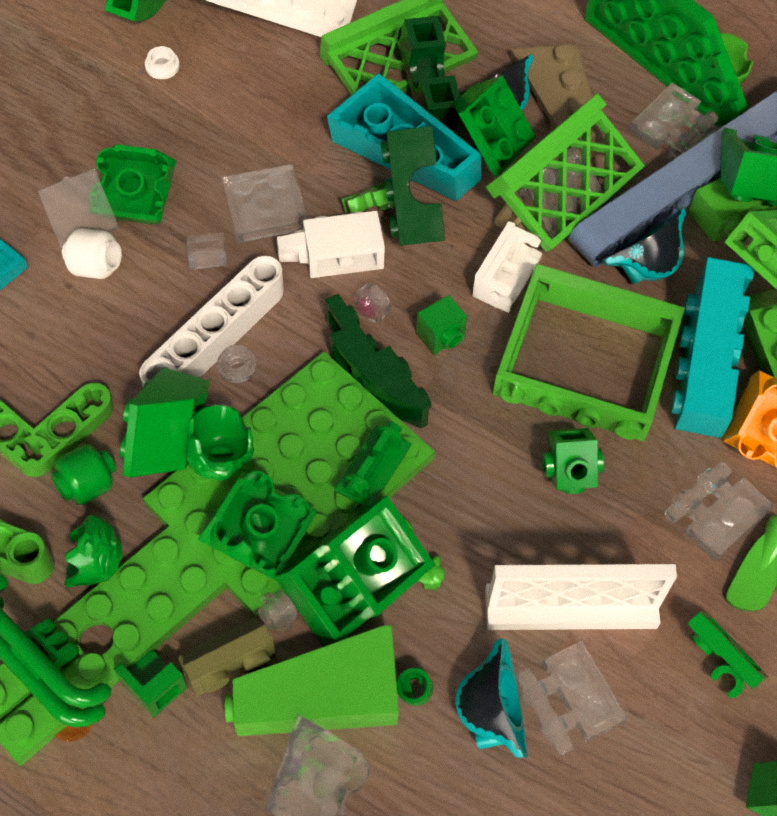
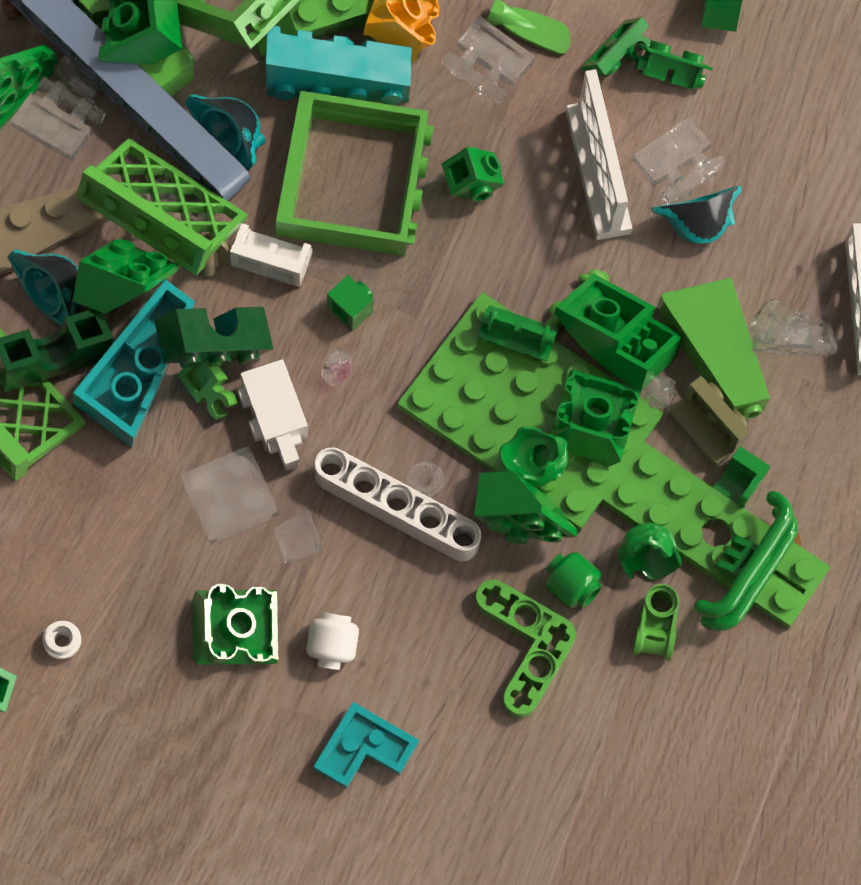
camera: 105 degrees left, 10 degrees up
clear piece [38,168,119,250] -> none
dark green slope [325,293,431,429] -> none
green hinge [396,668,434,706] -> none
none -> green hinge [635,40,713,90]

